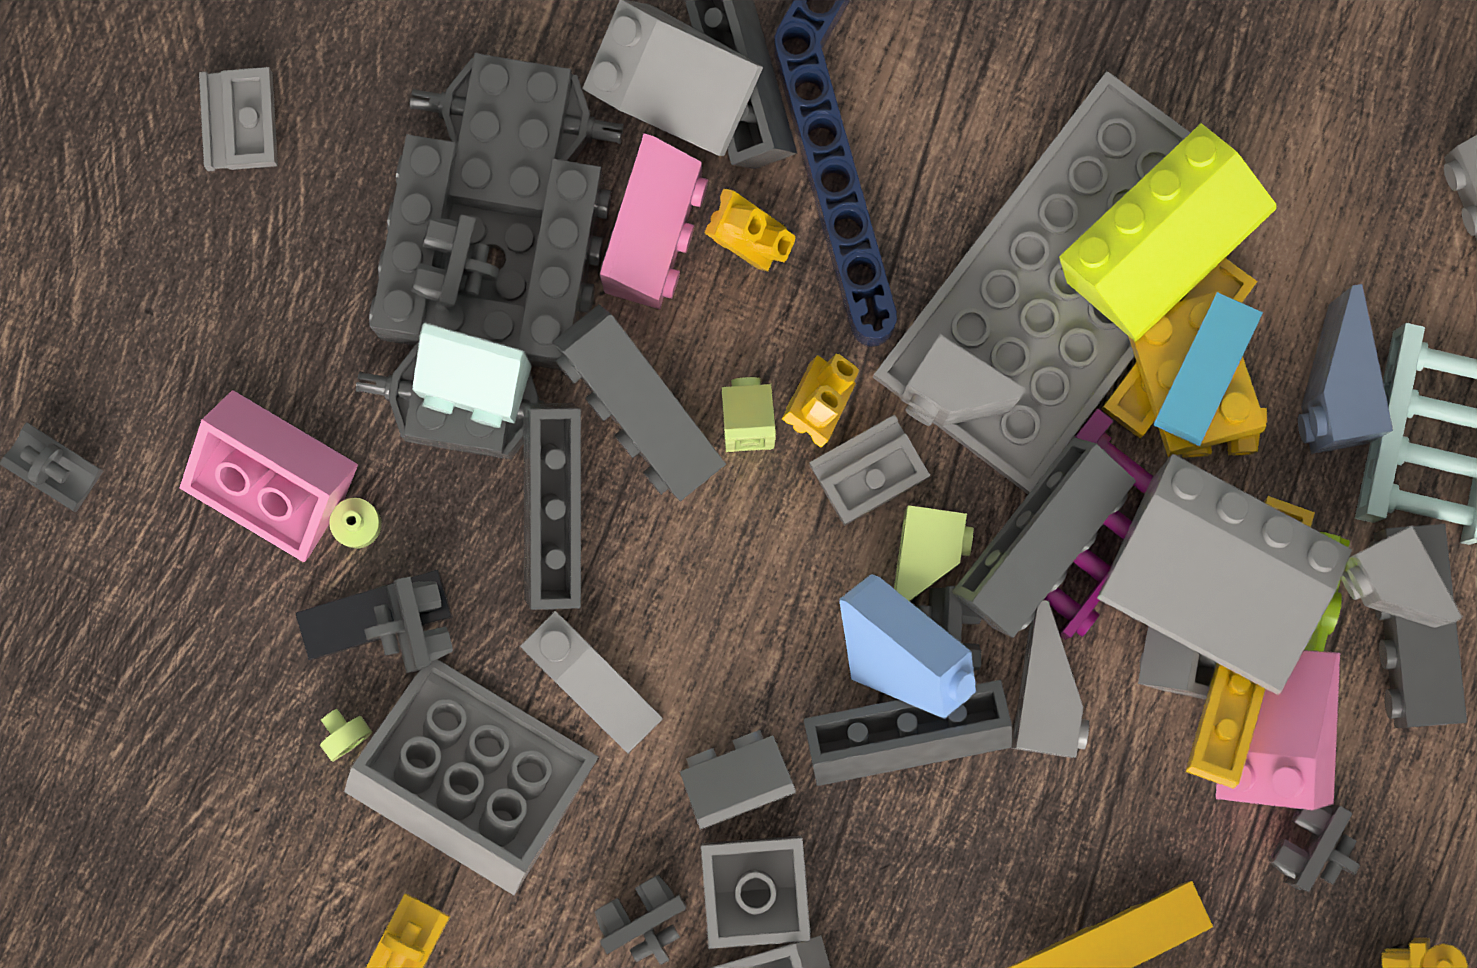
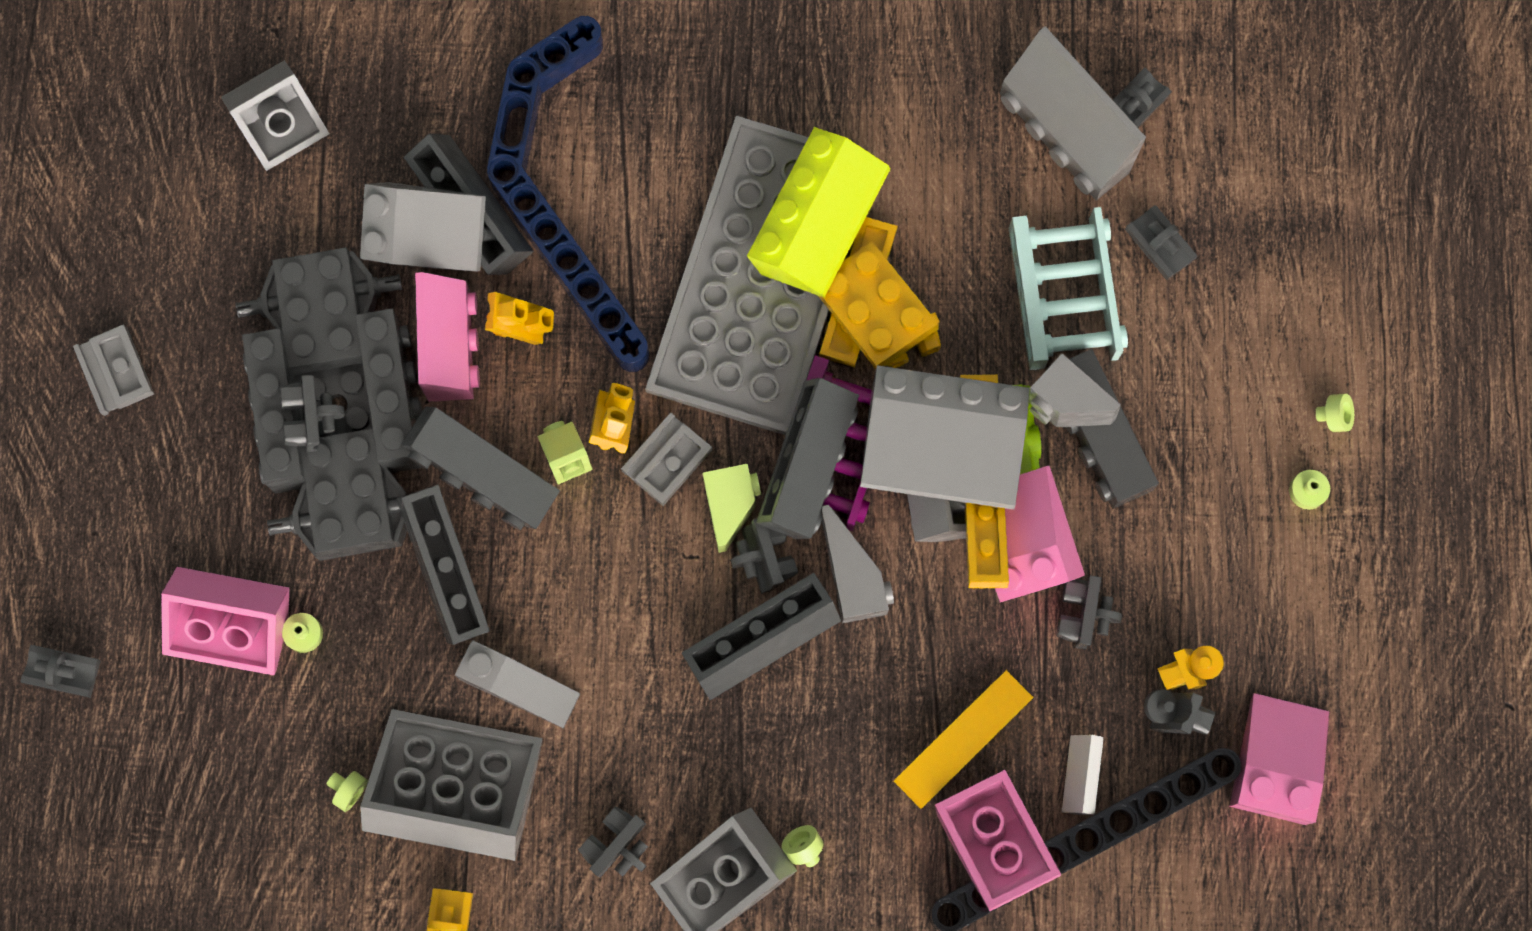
camera: 20 degrees left, 5 degrees down
black tile [295,570,453,661] -> none
dark grey hips [364,577,453,673] -> none
light aqua slope [413,323,532,428] -> none
light grey slope [680,730,796,829] -> none
light grey slope [701,835,811,949] -> none
light blue slope [839,574,976,719] -> none
light grey slope [901,334,1026,426] -> none
medium azure tile [1154,292,1263,446] -> none
sand blue slope [1298,284,1393,454] -> none

